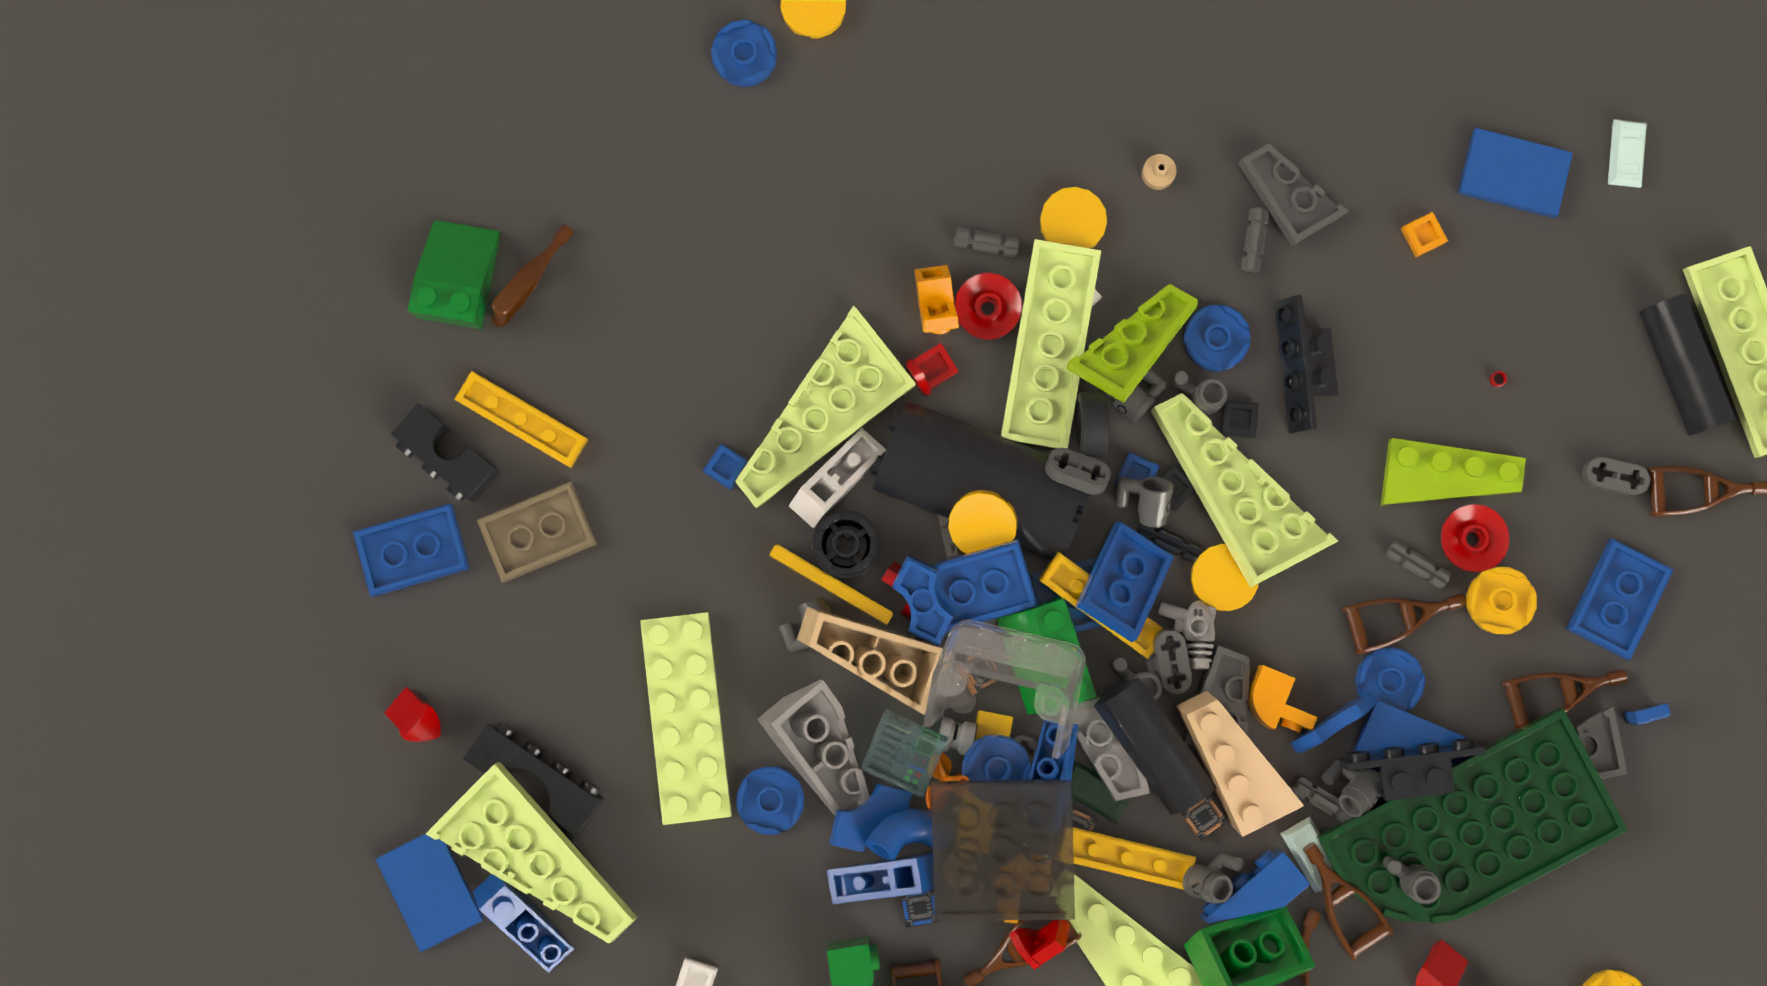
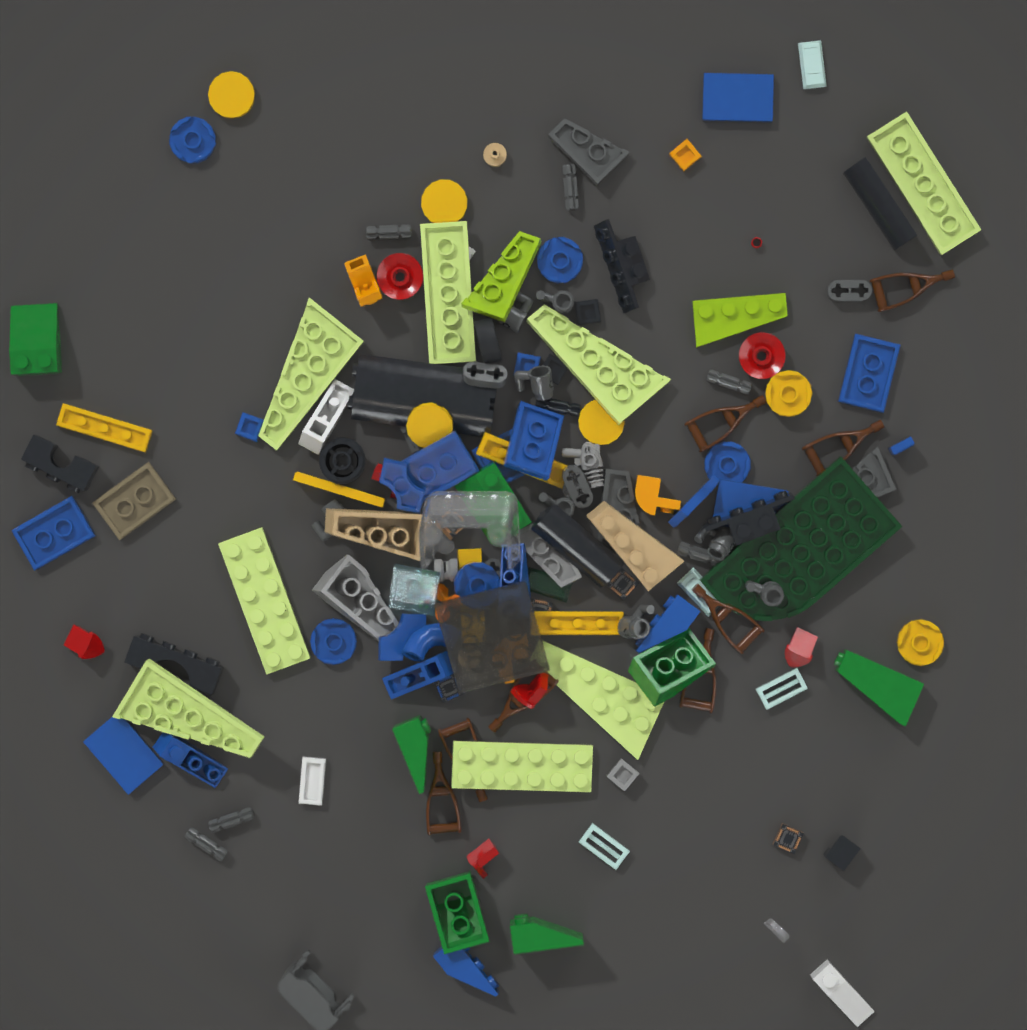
camera: 10 degrees left, 5 degrees up
reddish brown piece [491,225,573,327] -> none
red tile [905,343,959,397] -> none

